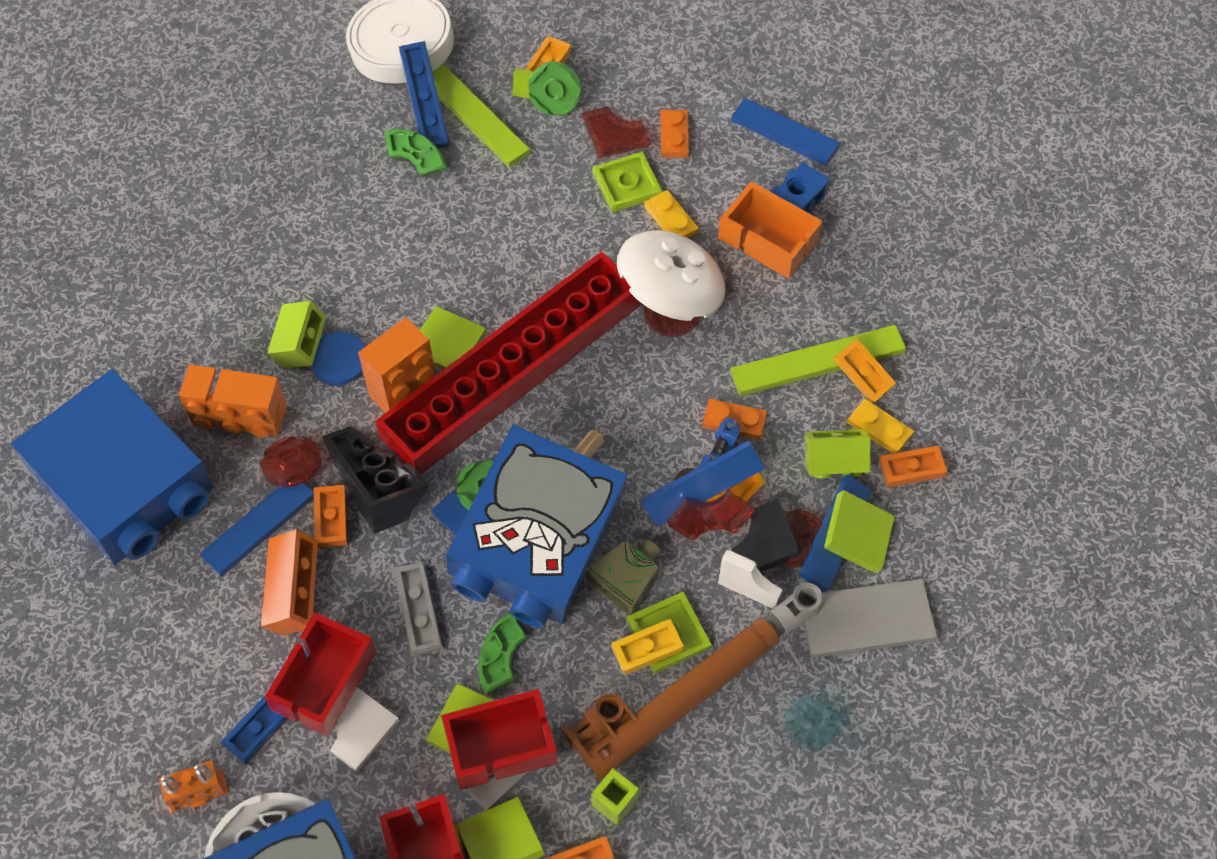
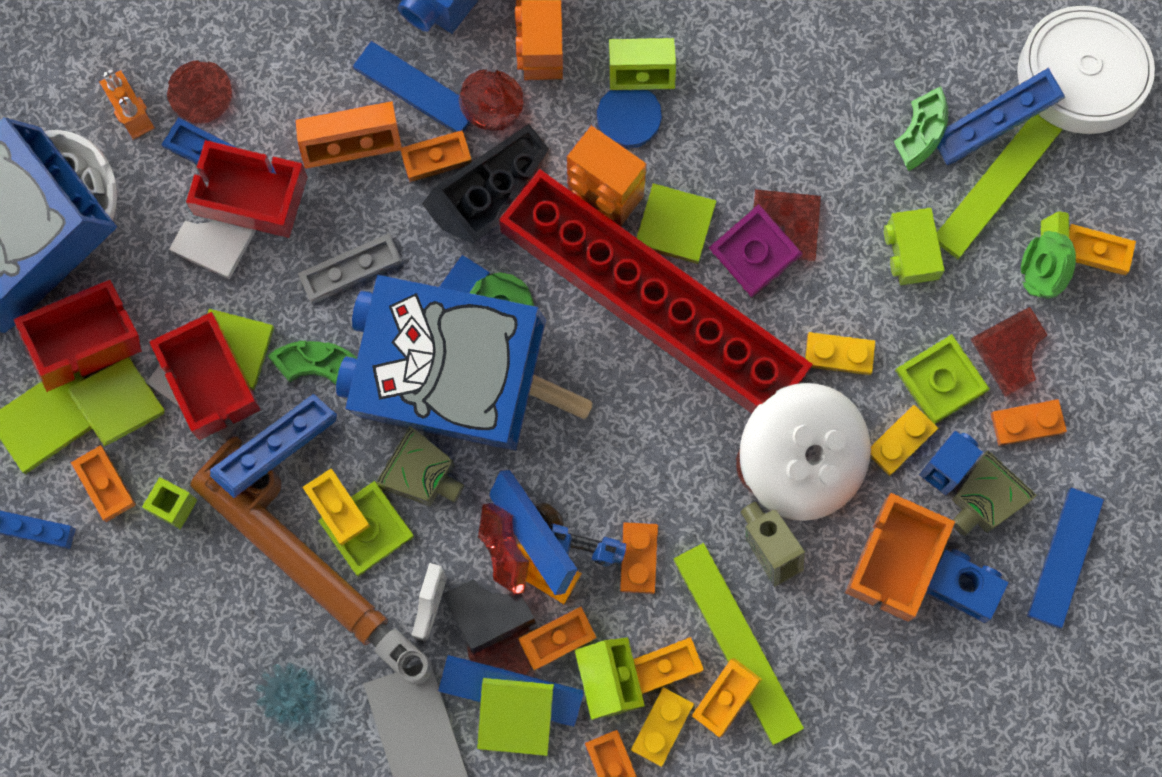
camera: 80 degrees right, 15 degrees up
none -> clear red tile [167,60,232,123]
none -> blue tile [210,394,337,498]
none -> orange plate [518,607,597,670]
none -> light orange plate [633,637,704,695]
none -> magenta tile [708,204,803,298]
none -> olive torso [741,501,805,587]
none -> clear red tile [753,189,821,261]
none -> yellow plate [805,332,875,375]
none -> lime brick [884,207,945,285]
none -> blue brick [919,430,983,496]
none -> olive torso [952,450,1037,536]

